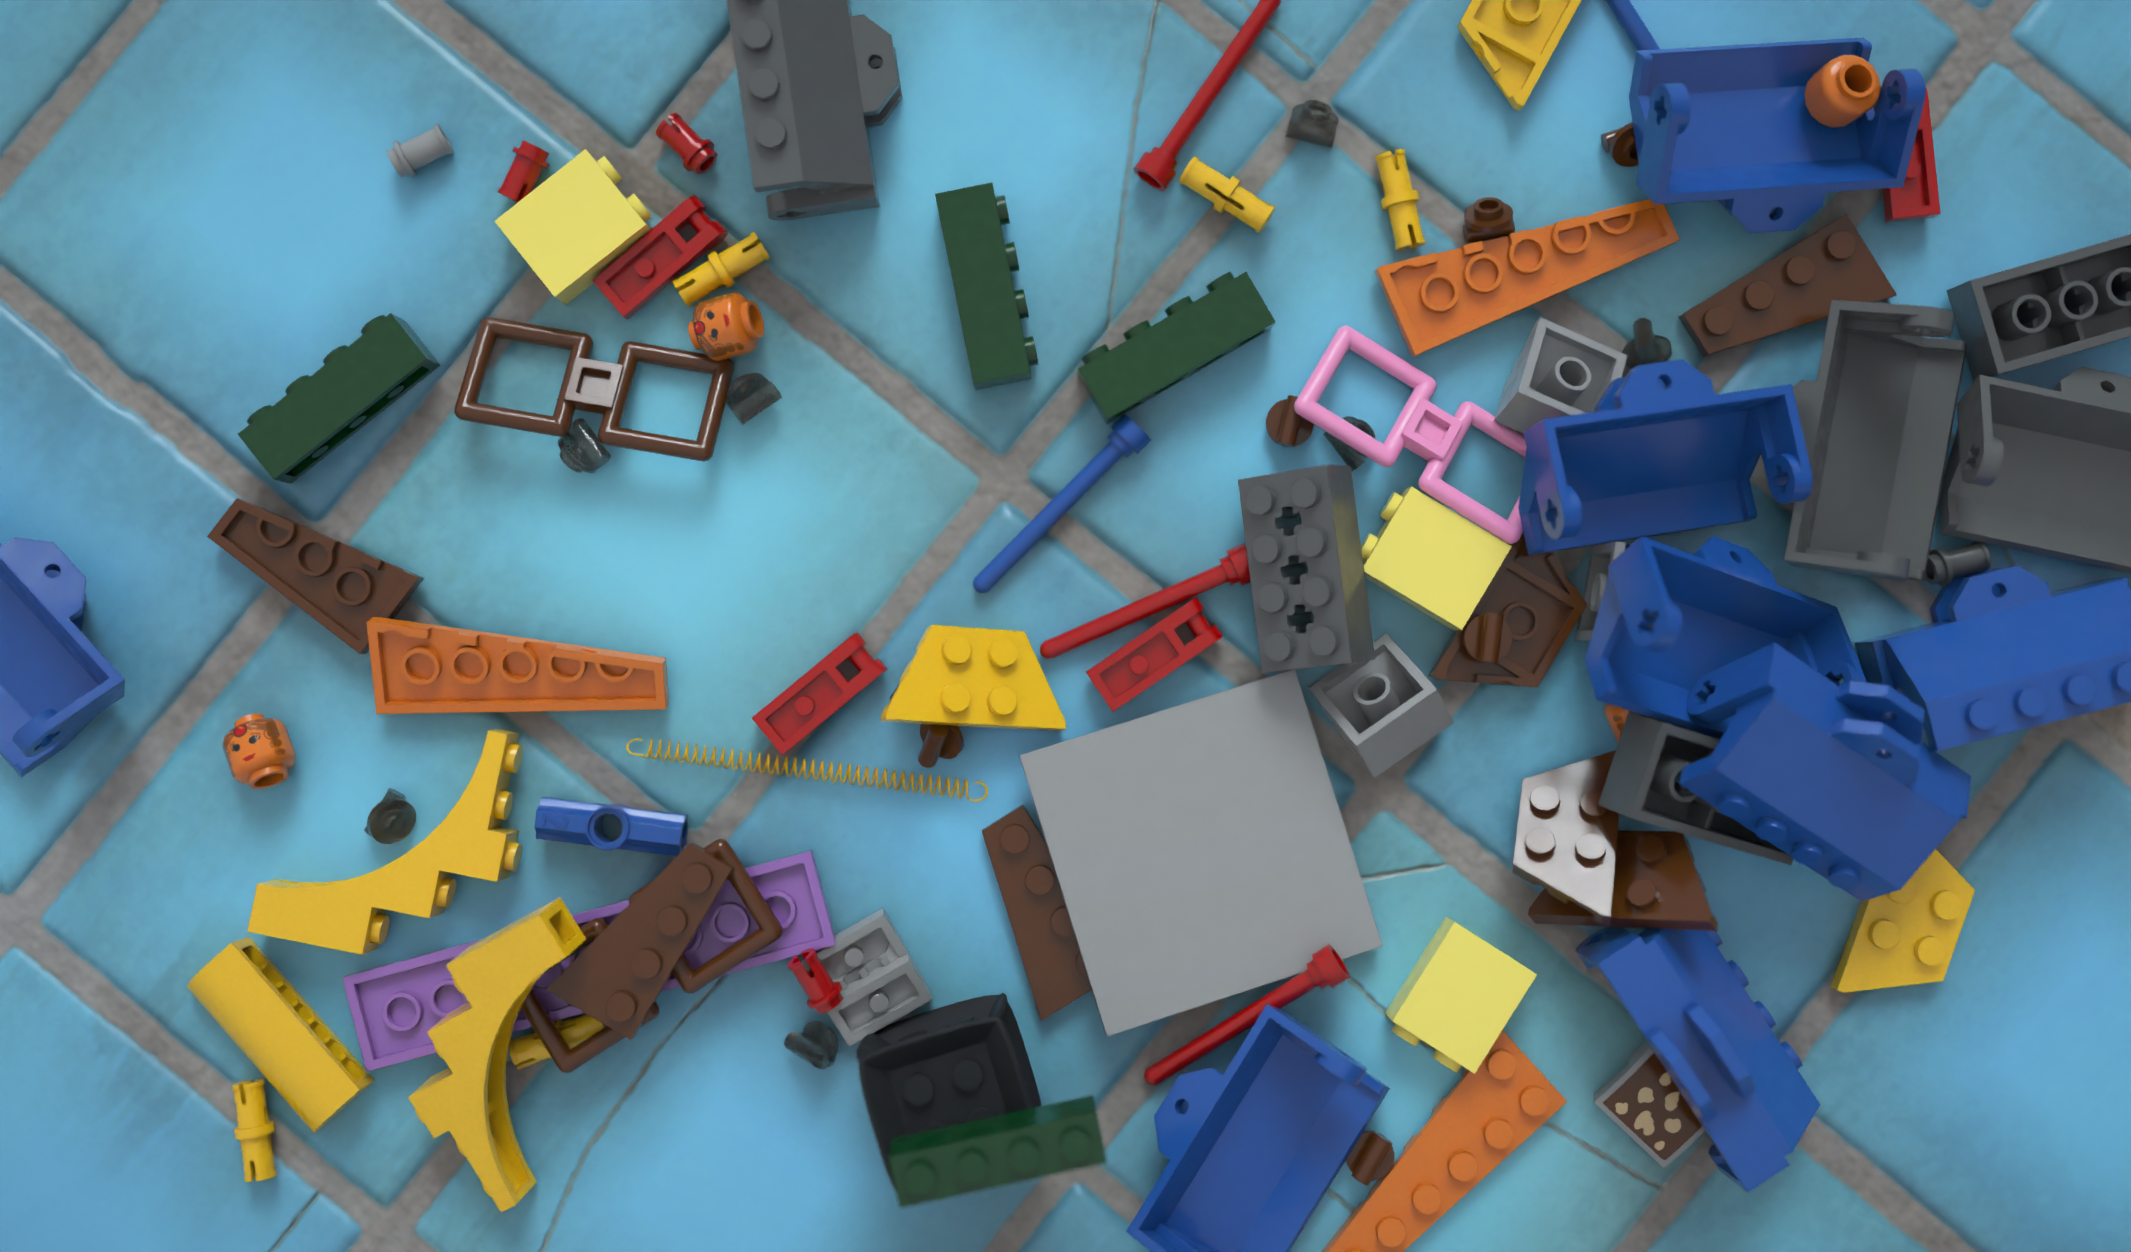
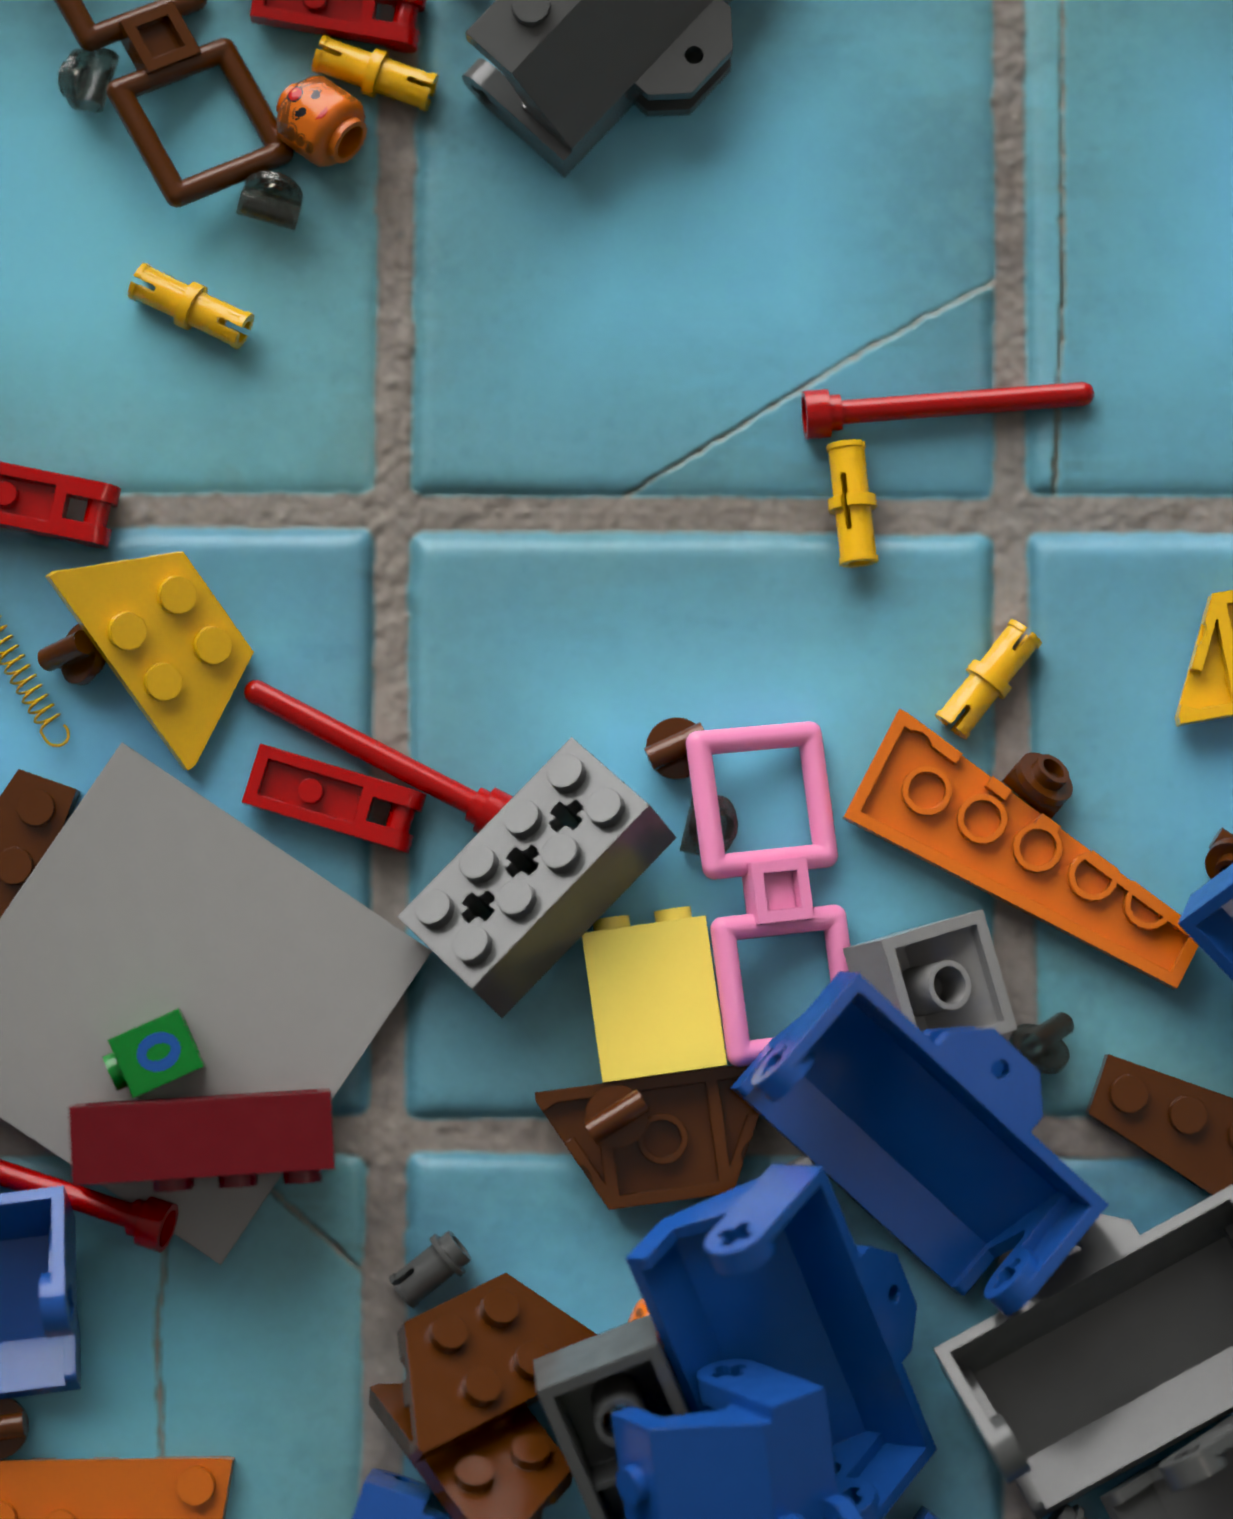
camera: 50 degrees right, 5 degrees down
dark green brick [935,182,1039,390] -> none
blue piece [973,413,1151,593] -> none
dark green brick [1078,272,1275,425] -> none
clear smoke plate [1285,100,1339,148] -> none
light grey slope [1309,633,1454,778] -> none
light yellow brick [1385,916,1537,1074] -> none
none -> dark red brick [69,1088,335,1192]
none -> green brick [102,1008,206,1098]
none -> yellow pin [128,262,254,350]
none -> dark grey pin [389,1230,472,1309]

